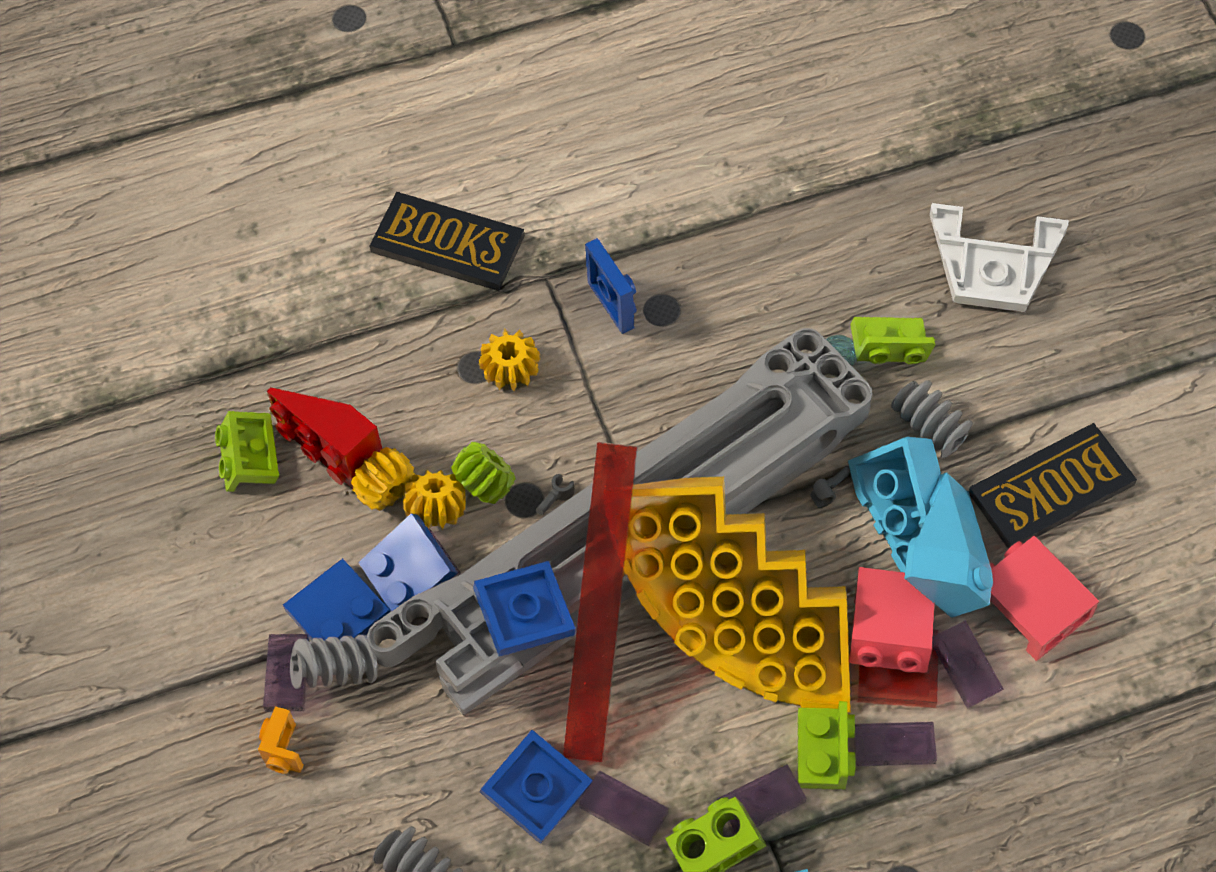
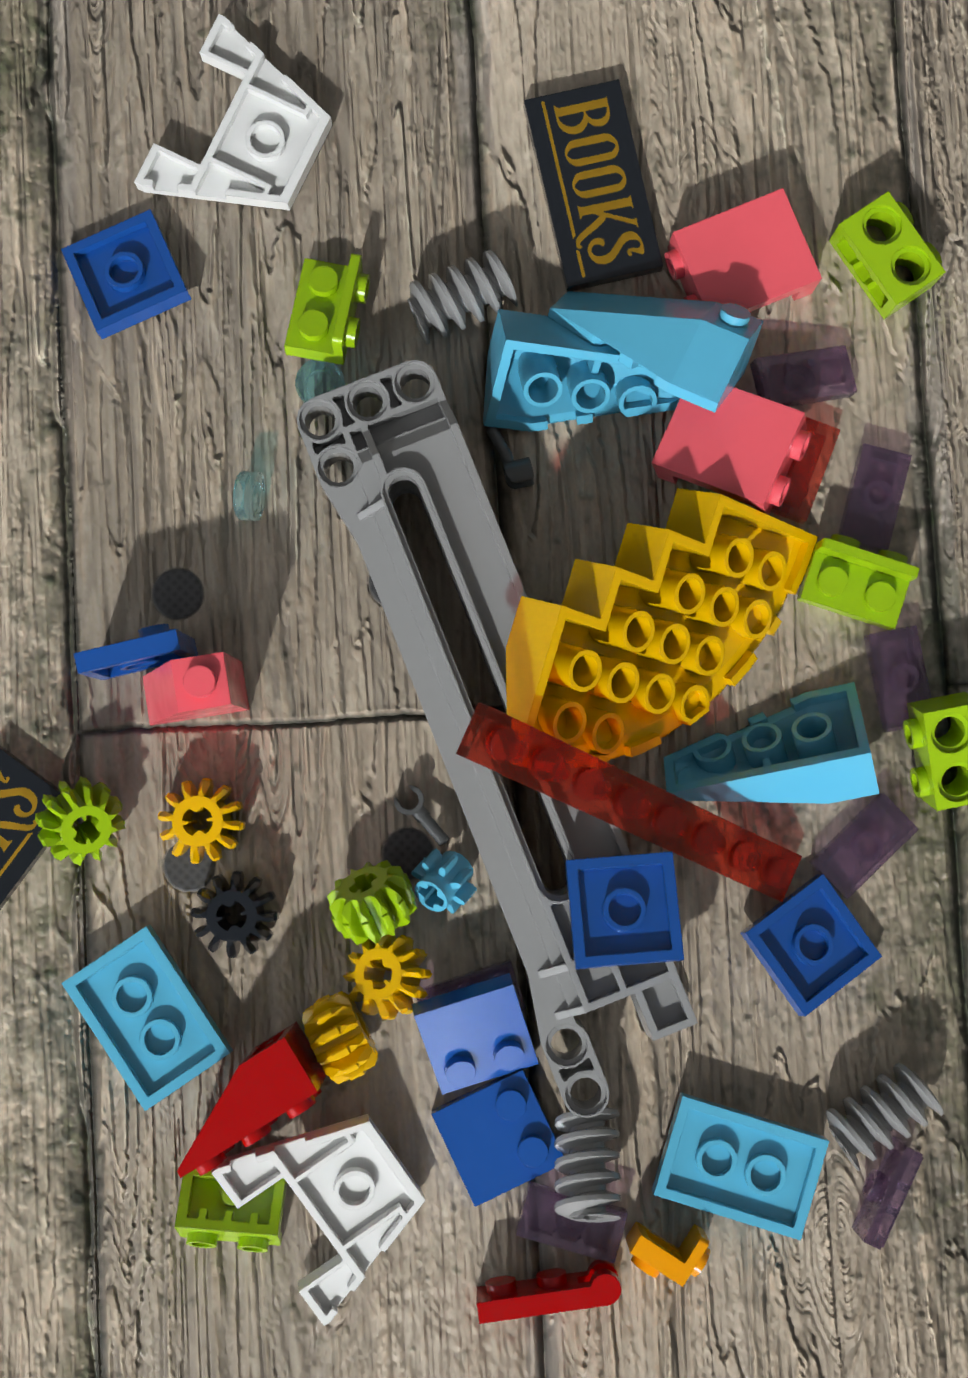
camera: 80 degrees left, 25 degrees up
none -> lime gear [35,776,125,866]
none -> blue plate [61,209,192,339]
none -> medium azure plate [61,925,233,1111]
none -> coral slope [143,652,250,726]
none -> black gear [191,870,279,958]
none -> white wing [211,1114,425,1326]
none -> clear light blue tile [233,470,266,521]
none -> medium azure gear [411,848,477,914]
none -> red plate [476,1258,621,1324]
none -> medium azure plate [651,1092,829,1241]
none -> medium azure wedge [663,682,880,804]
none -> lime brick [829,191,946,319]

